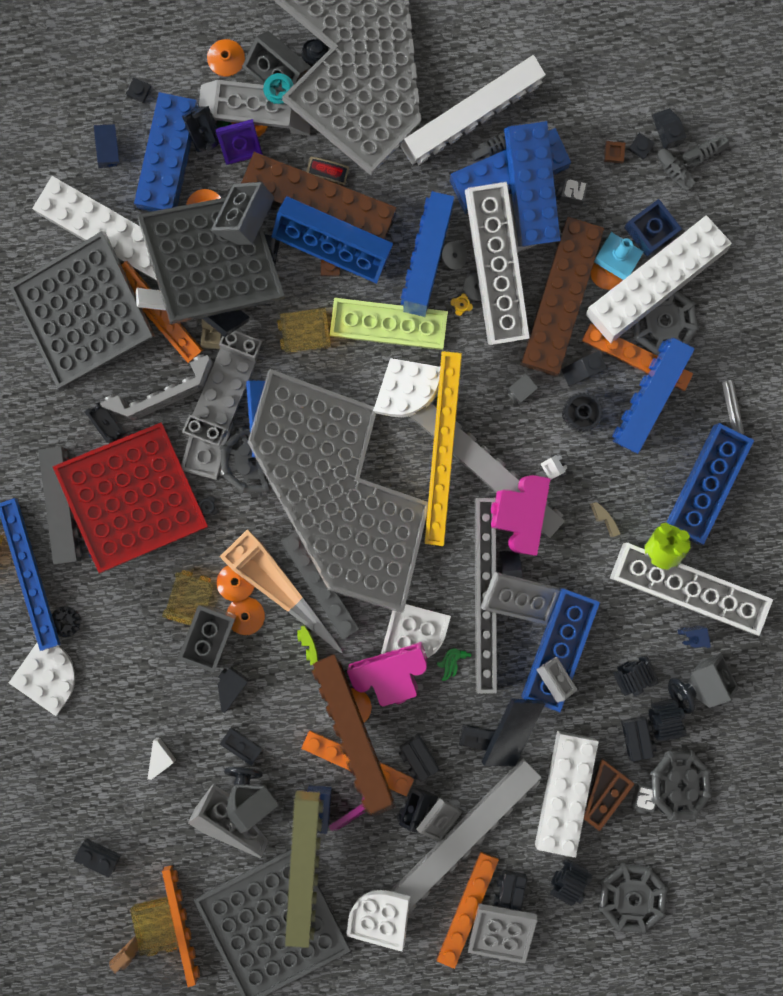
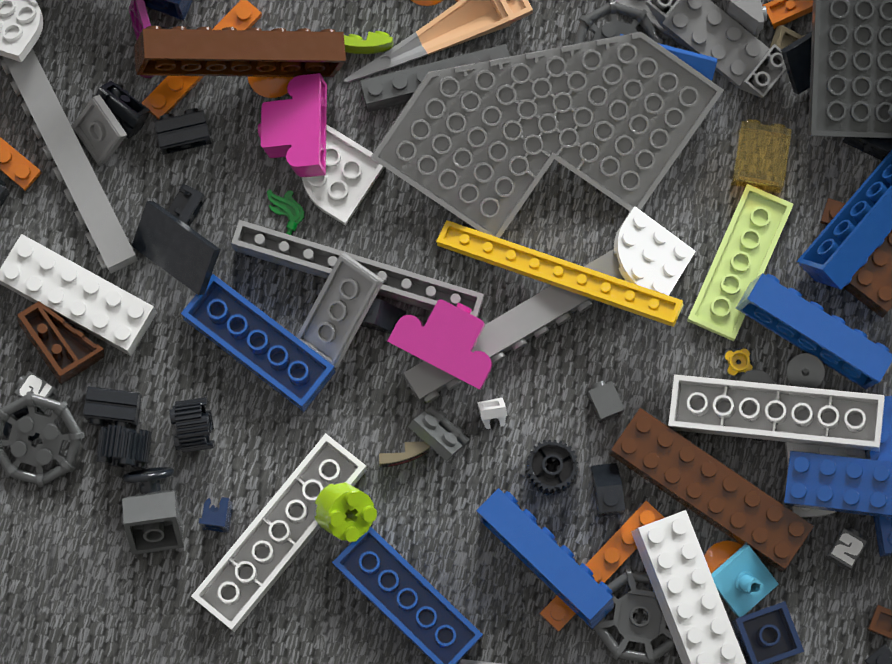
camera: 110 degrees right, 10 degrees down
light grey slope [537,657,577,702] -> none
none -> dark grey plate [408,405,470,461]

